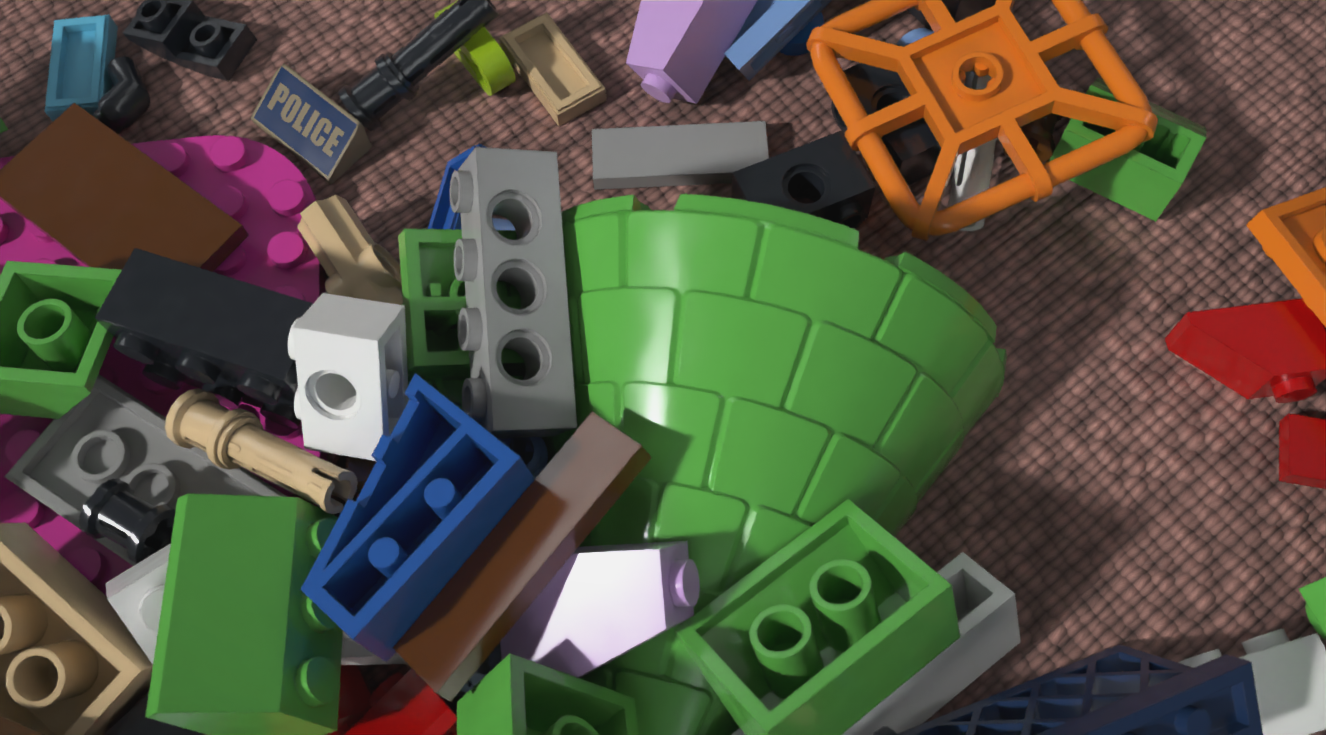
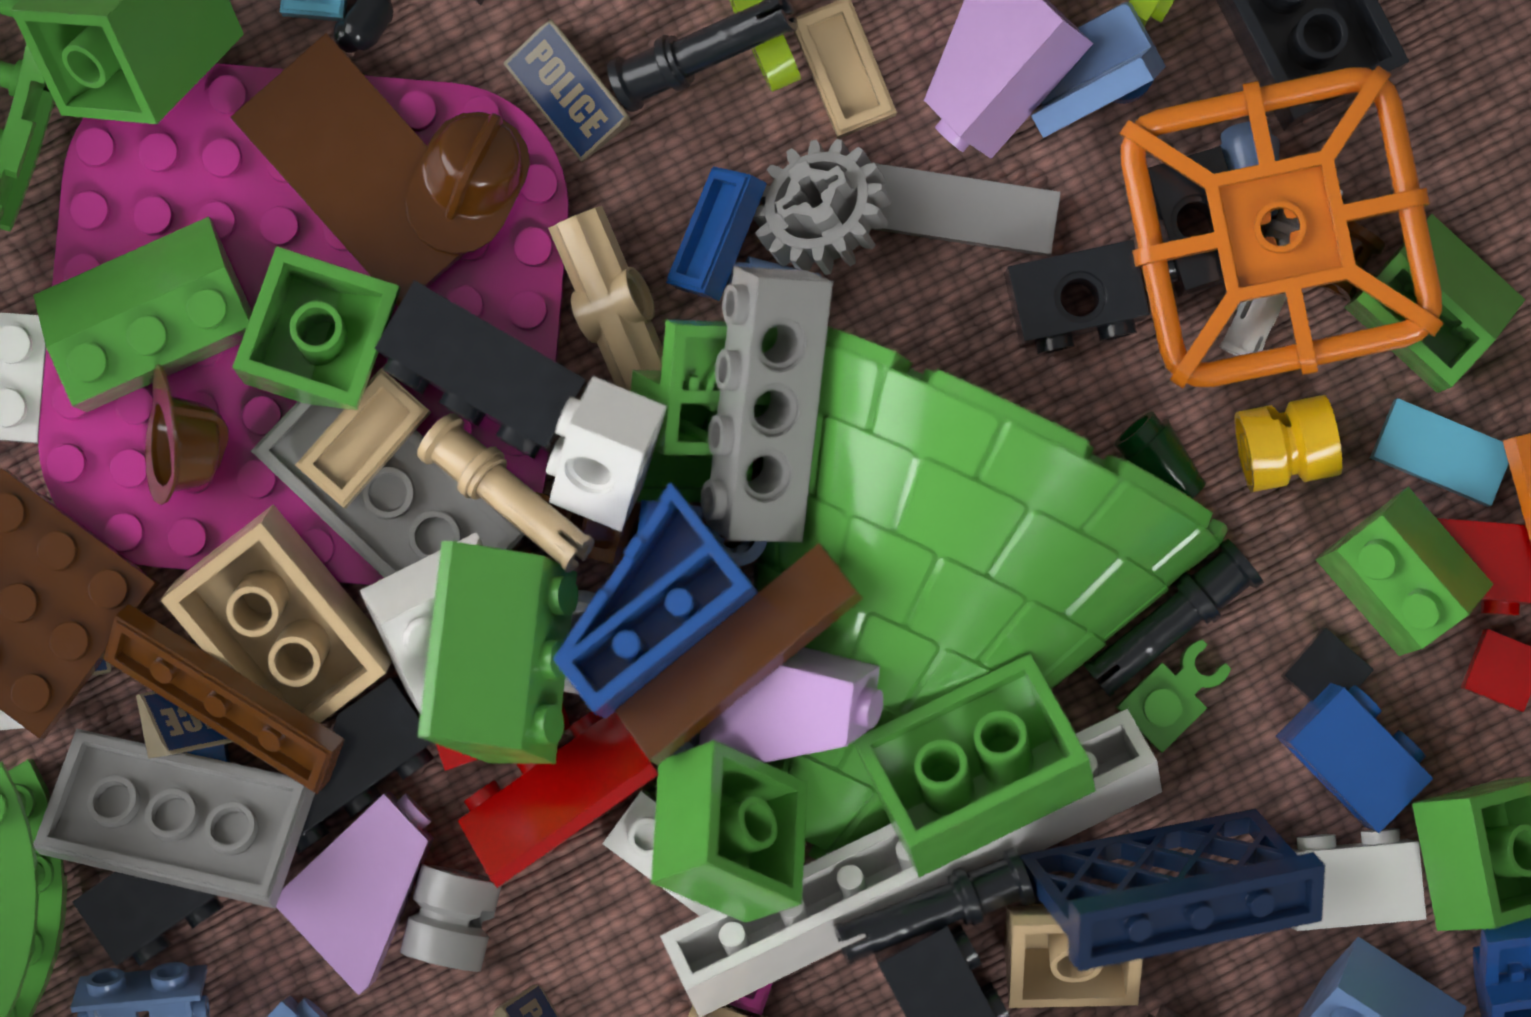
camera: 10 degrees right, 20 degrees up
black bush [79,478,176,564] -> none
none -> tan tile [295,368,431,509]
none -> reddish brown piece [405,112,530,254]
none -> light grey gear [753,139,891,275]
none -> black pin [1084,539,1264,697]
none -> bright green plate [1115,640,1231,753]
none -> yellow wheel [1234,395,1343,493]
none -> blue brick [1275,683,1433,833]
none -> black tile [1281,628,1374,701]
none -> bright green slope [1315,486,1493,656]
none -> medium azure tile [1370,398,1509,507]

